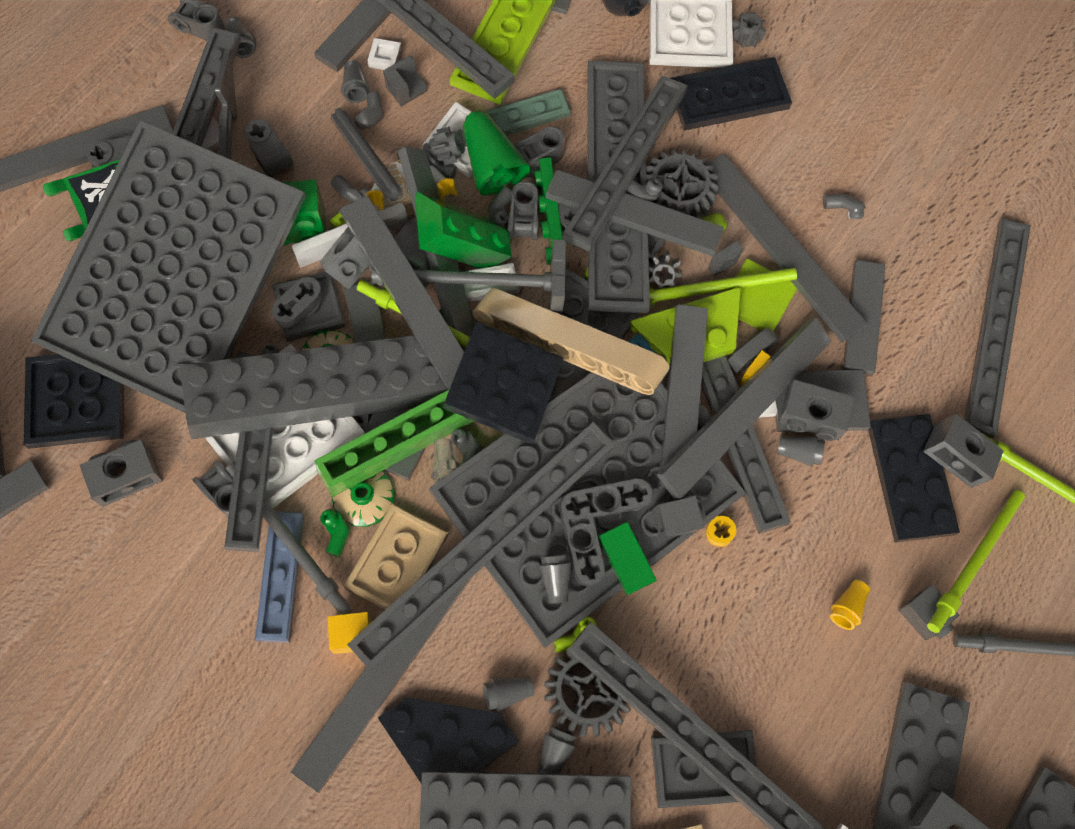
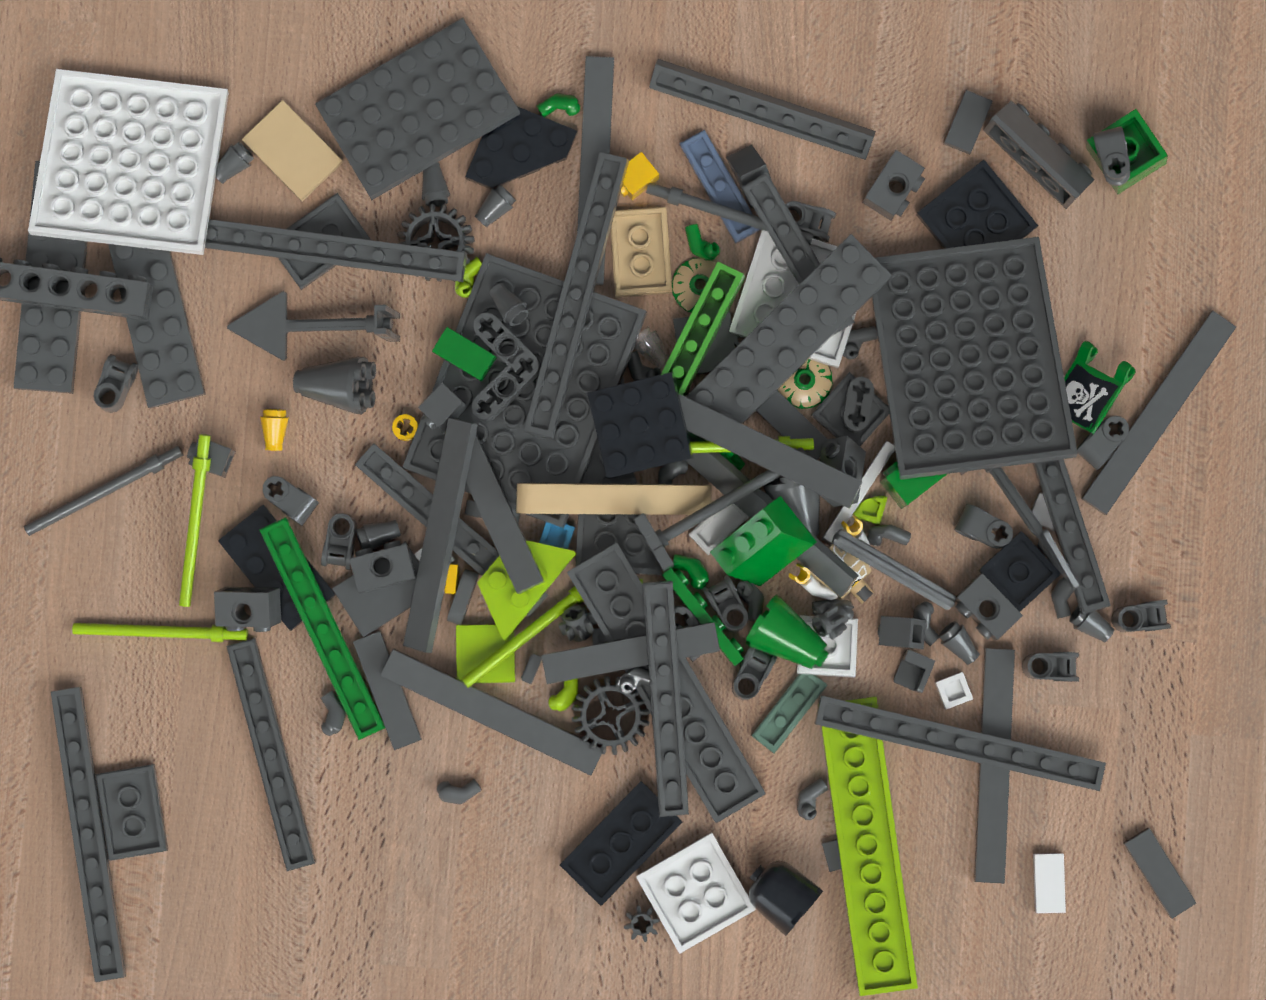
camera: 150 degrees right, 15 degrees up
none -> dark grey piece [93,354,138,413]
none -> dark grey piece [227,291,400,361]
none -> green tile [259,517,385,740]
none -> dark grey piece [262,476,319,526]
none -> dark grey cone [293,356,376,415]
none -> dark grey piece [321,513,357,570]
none -> dark grey arm [321,691,346,736]
none -> green arm [536,93,580,117]
none -> dark grey plate [649,59,876,160]
none -> green arm [672,554,709,589]
none -> dark grey slope [726,145,771,209]
none -> dark grey arm [797,777,829,820]
none -> dark grey brick [878,616,926,649]
none -> dark grey brick [955,573,1023,640]
none -> black plate [978,531,1061,612]
none -> dark grey piece [1022,652,1079,682]
none -> dark grey arm [1051,577,1074,619]

